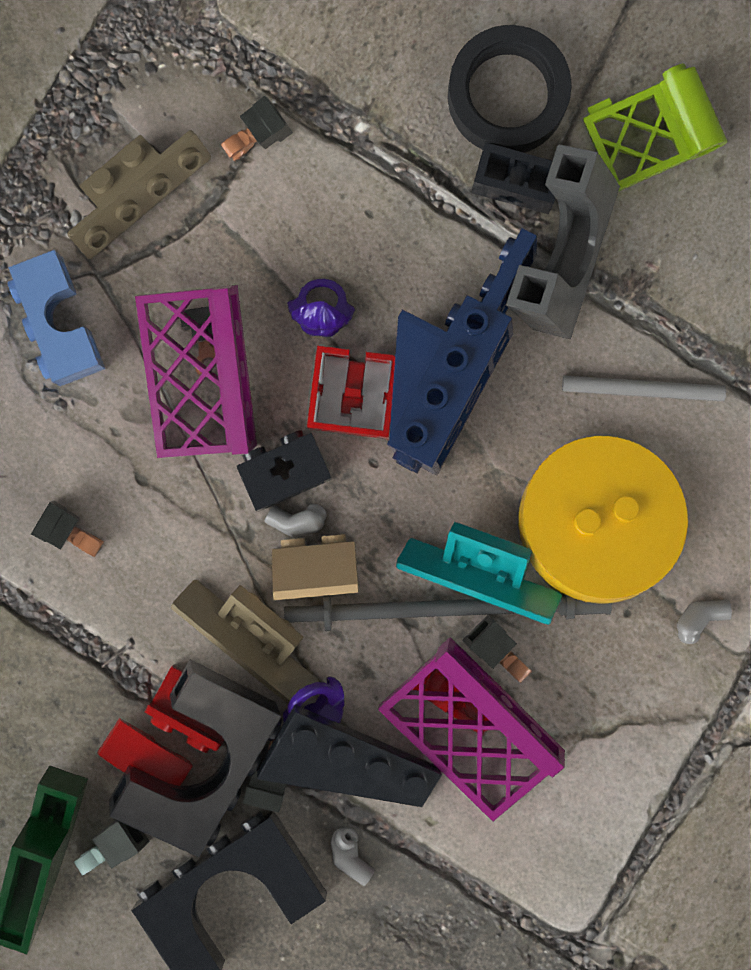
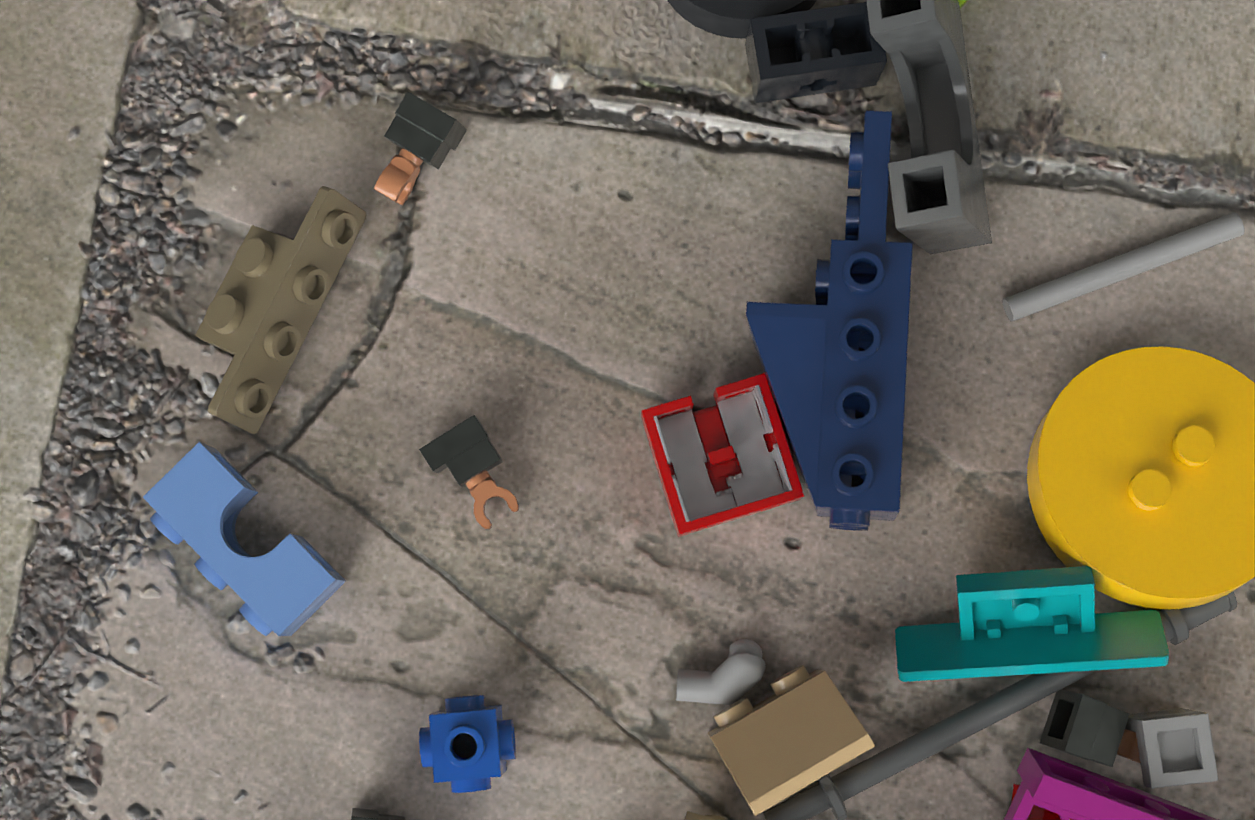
camera: 25 degrees left, 5 degrees down
magenta fence [135,285,257,458] -> none
black brick [236,430,333,512] -> none
dark purple piece [287,278,356,337] -> none
none -> blue brick [419,695,516,793]
none -> light grey panel [1125,708,1218,789]

